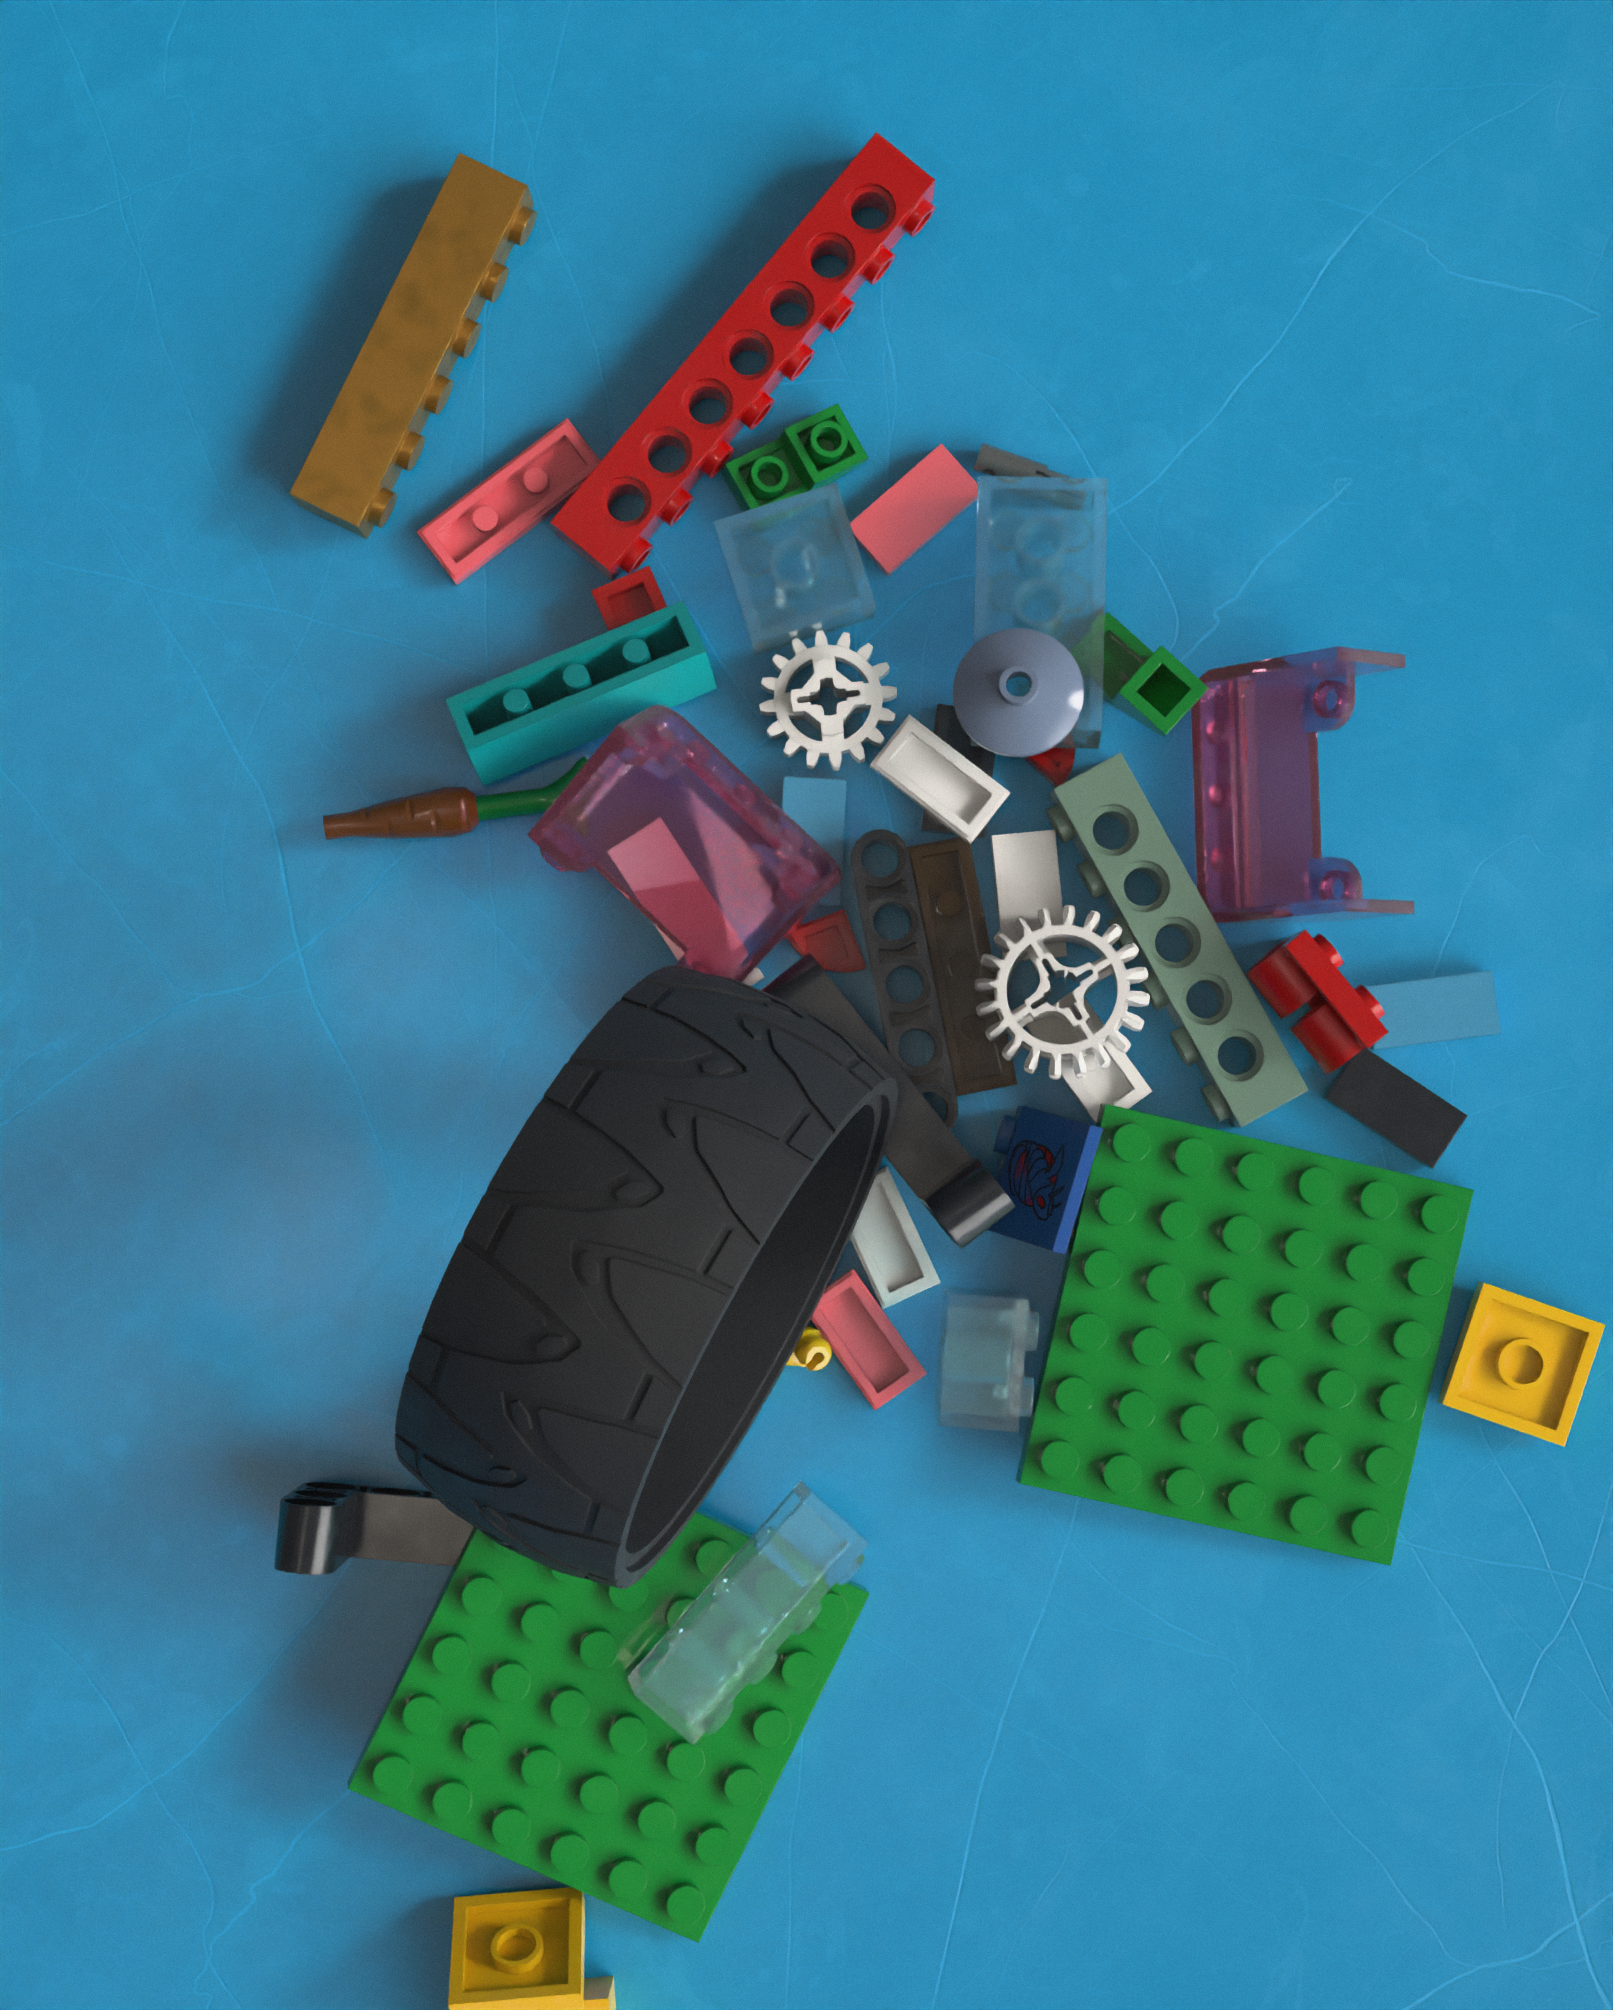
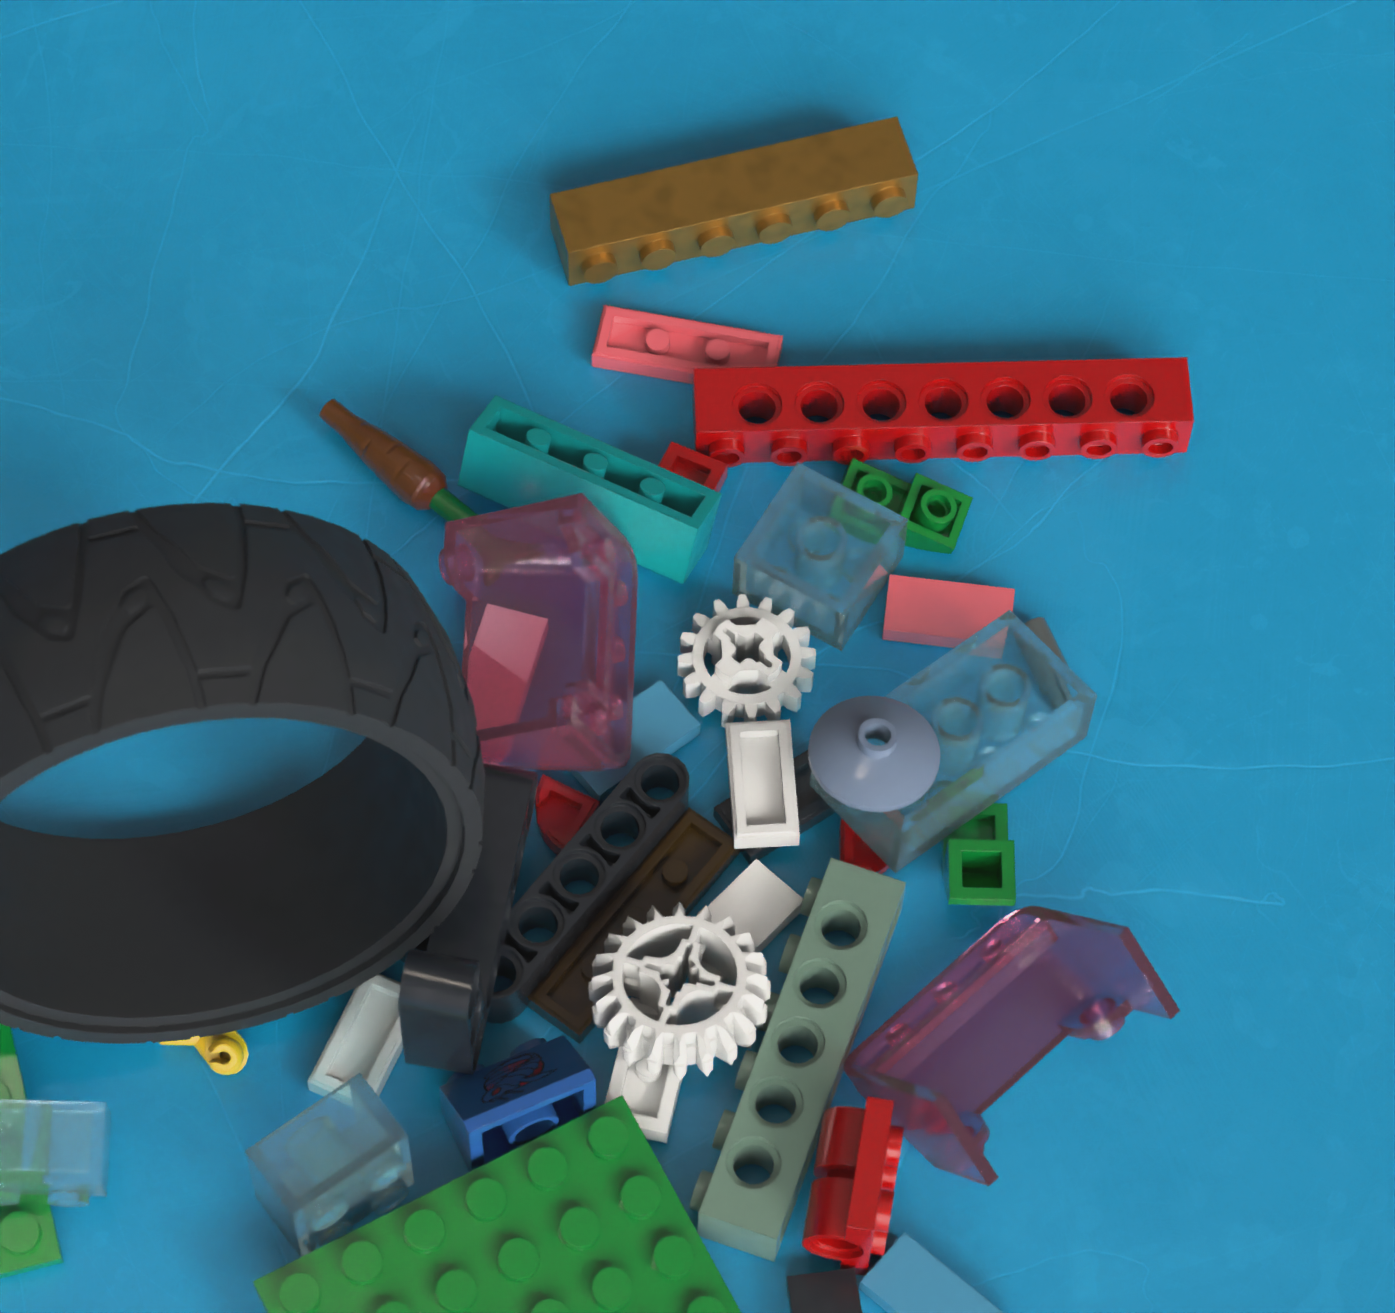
camera: 45 degrees right, 25 degrees down
coral tile [811,1268,927,1410] -> none

